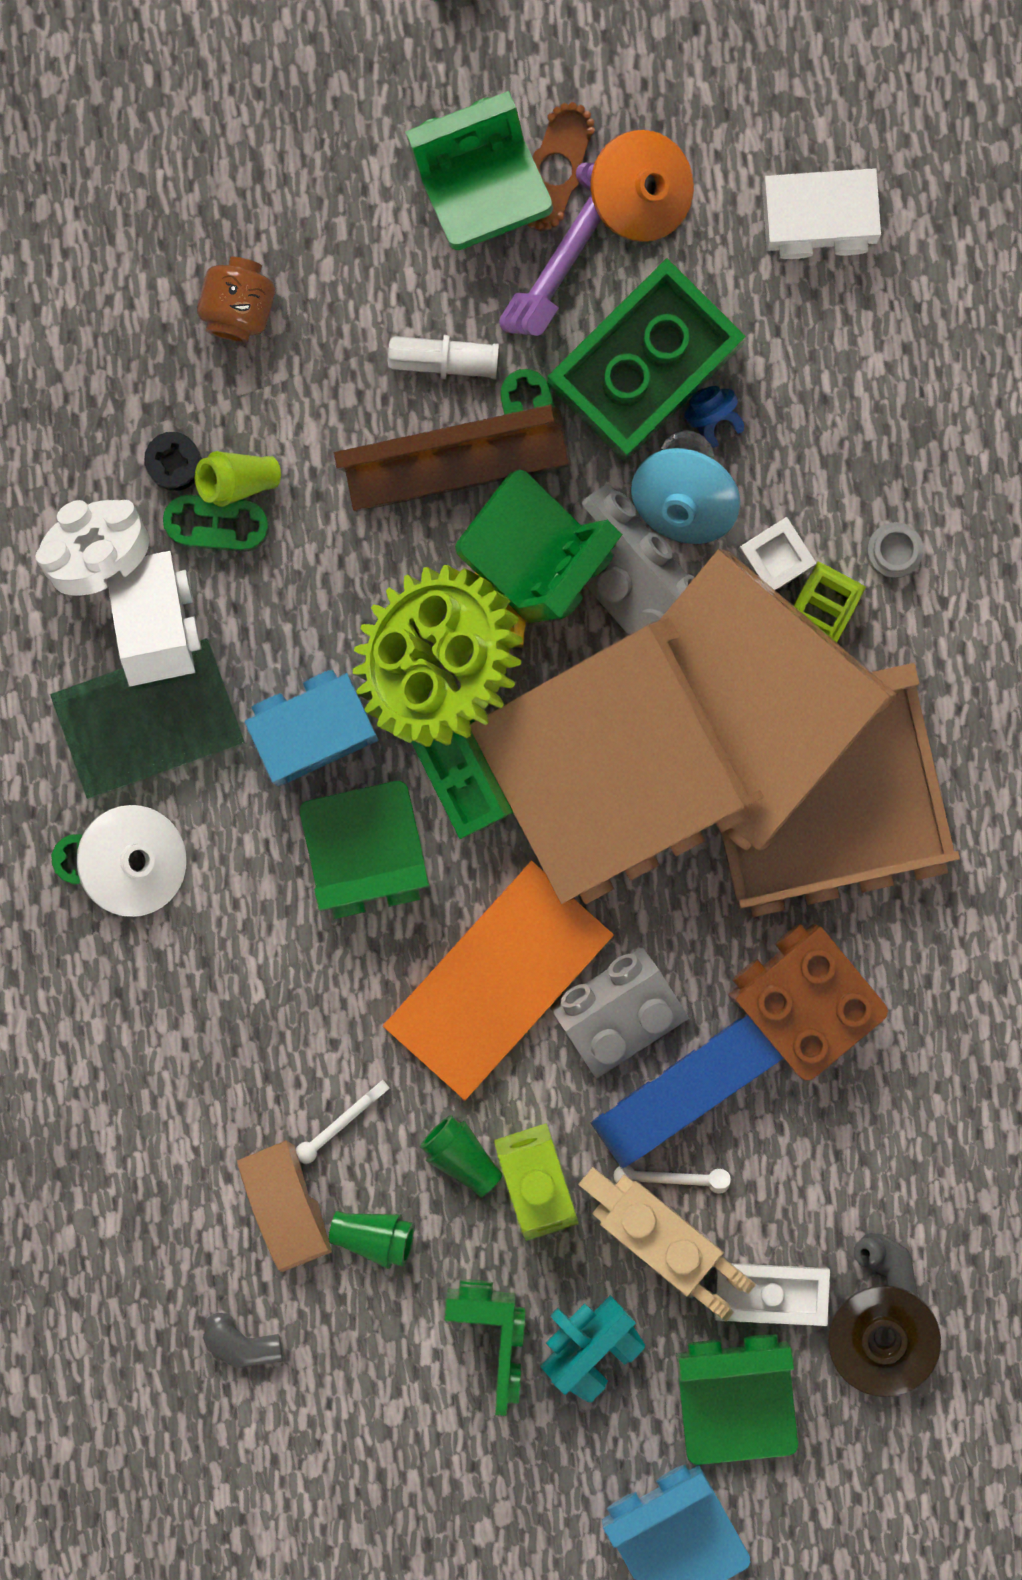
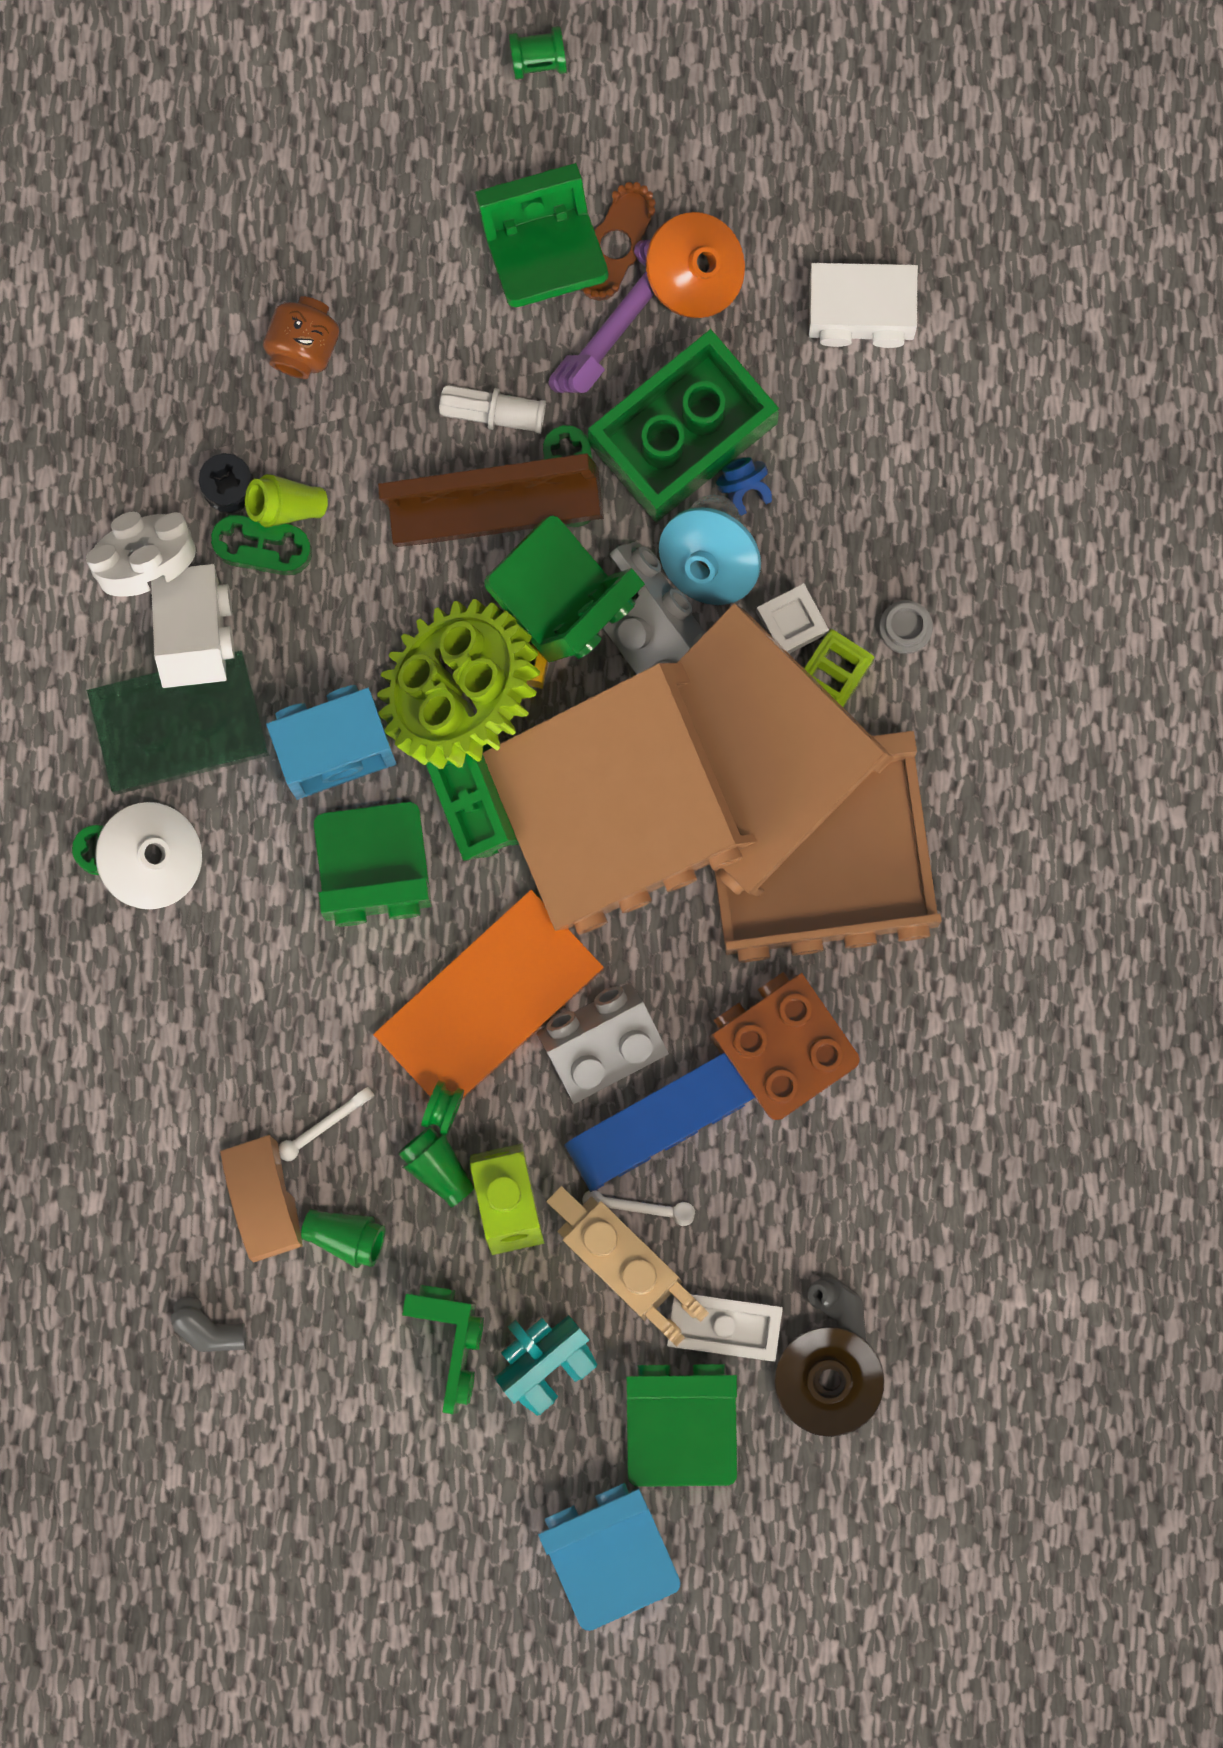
camera: 10 degrees right, 5 degrees down
none -> green bush [421,1080,464,1136]

